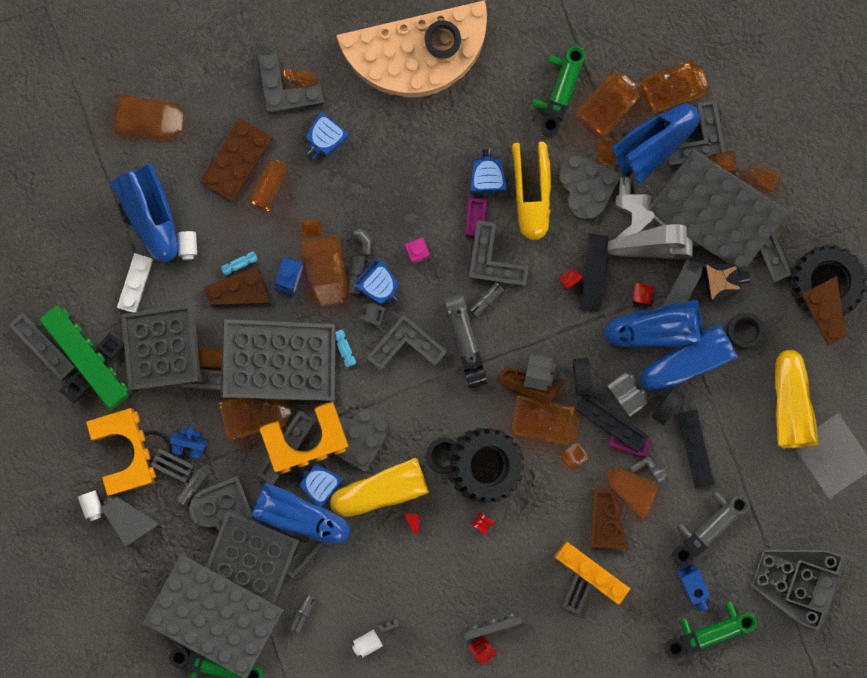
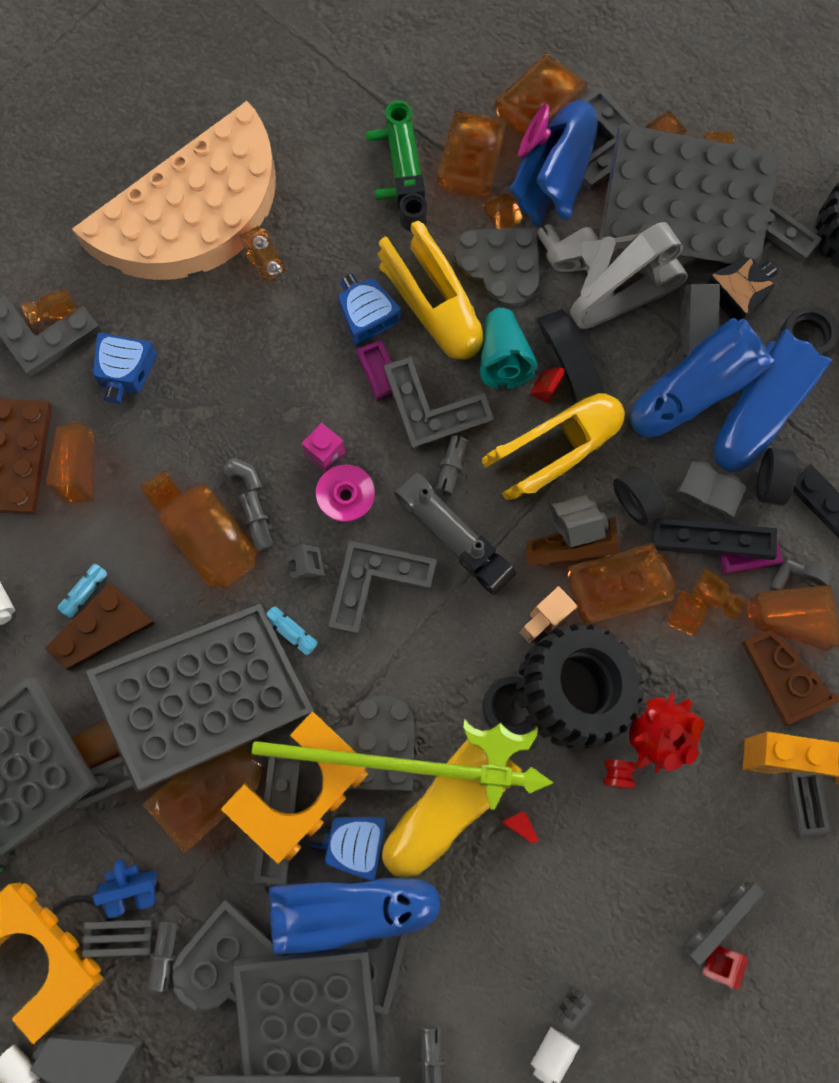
camera: 30 degrees left, 10 degrees down
blue torso [275,256,305,297] -> none
torso [352,259,399,306] -> none
black tyre [425,20,461,59] -> none
red slope [632,283,653,305] -> none
none -> clear orange piece [239,226,286,281]
none -> lime piece [252,718,553,810]
none -> dark pink dish [316,465,375,522]
none -> teal cone [480,308,538,389]
none -> yellow piece [482,393,625,500]
none -> dark pink dish [518,104,551,158]
none -> light nougat piece [519,586,578,644]
none -> red brick [629,693,704,774]
none -> clear orange plate [691,568,746,620]

